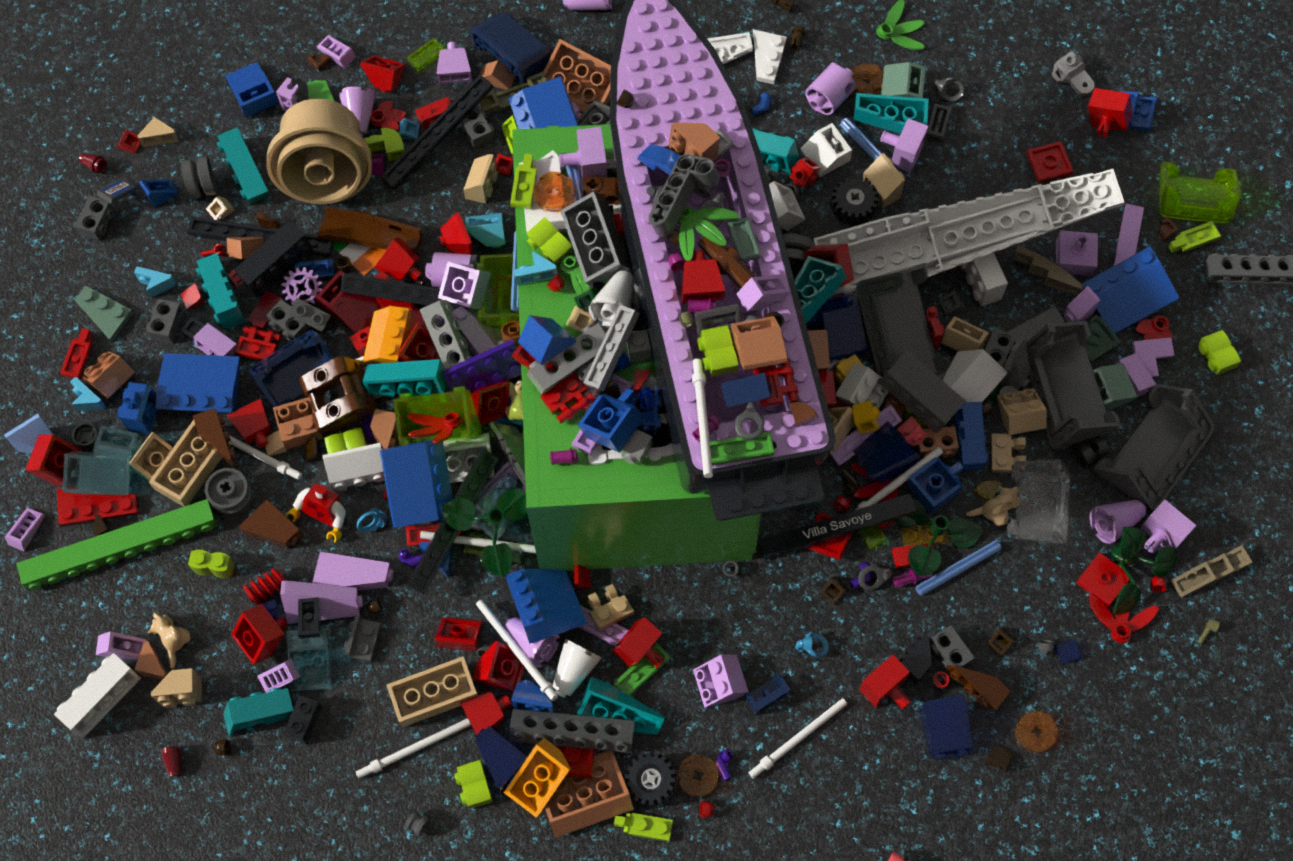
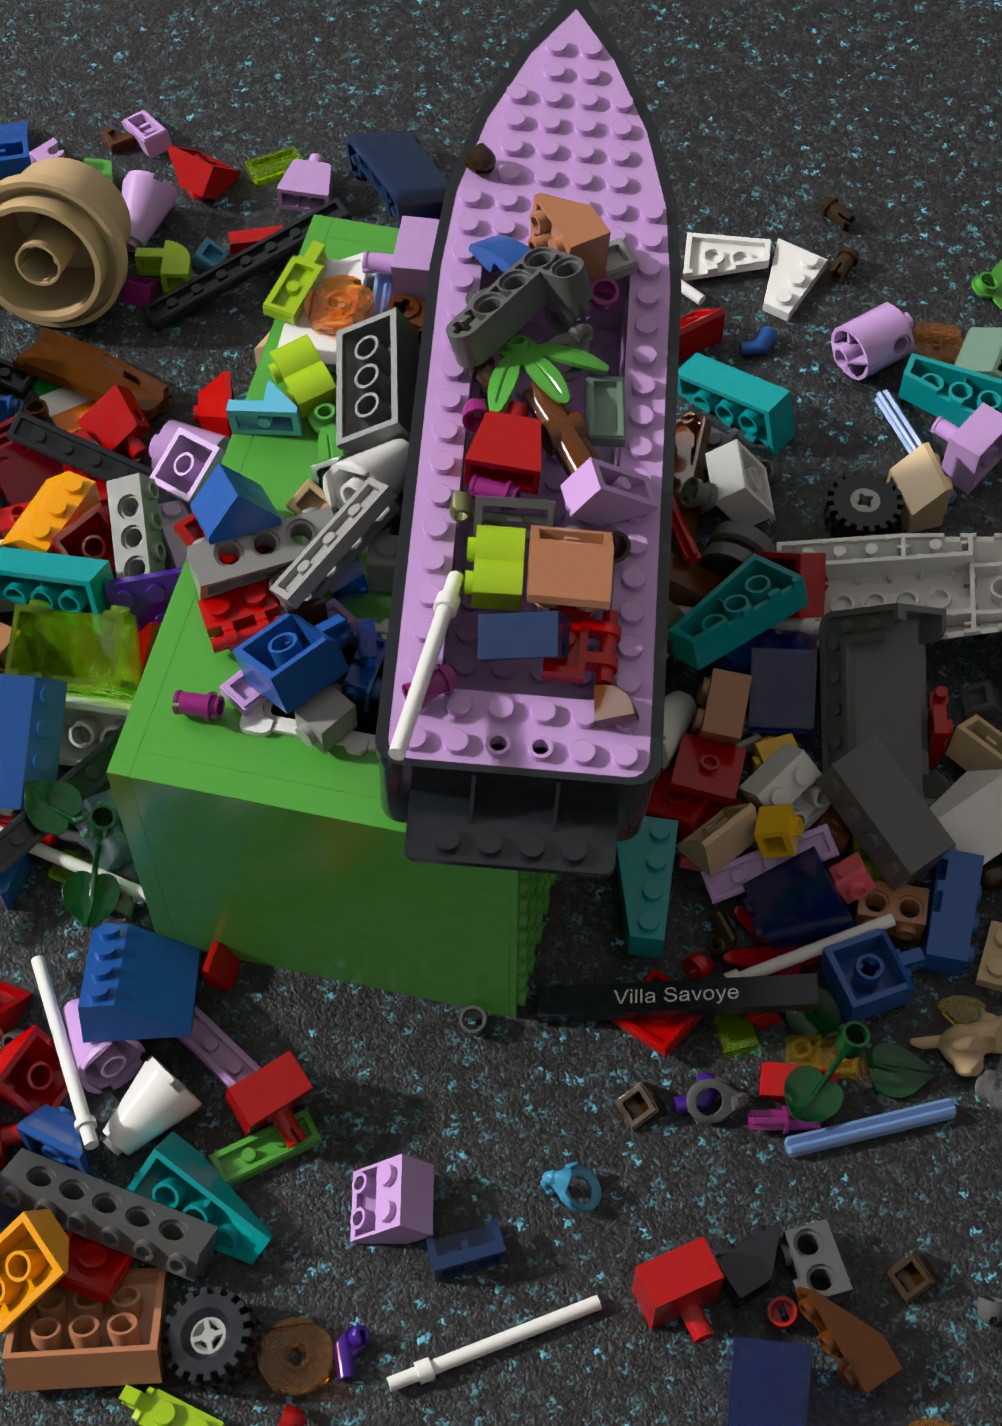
camera: 15 degrees right, 10 degrees down
red plate [370,101,405,131] -> none
red plant [408,412,462,443] -> none
nougat slope [478,60,516,90] -> none
red hinge [546,274,565,292] -> none
tan plate [587,584,634,631] -> none
red slope [634,370,651,397] -> none
bright green tile [710,432,775,466] -> none
dark grey piece [735,402,765,441] -> none
red brick [790,157,821,188] -> none
white slope [800,123,852,177] -> none

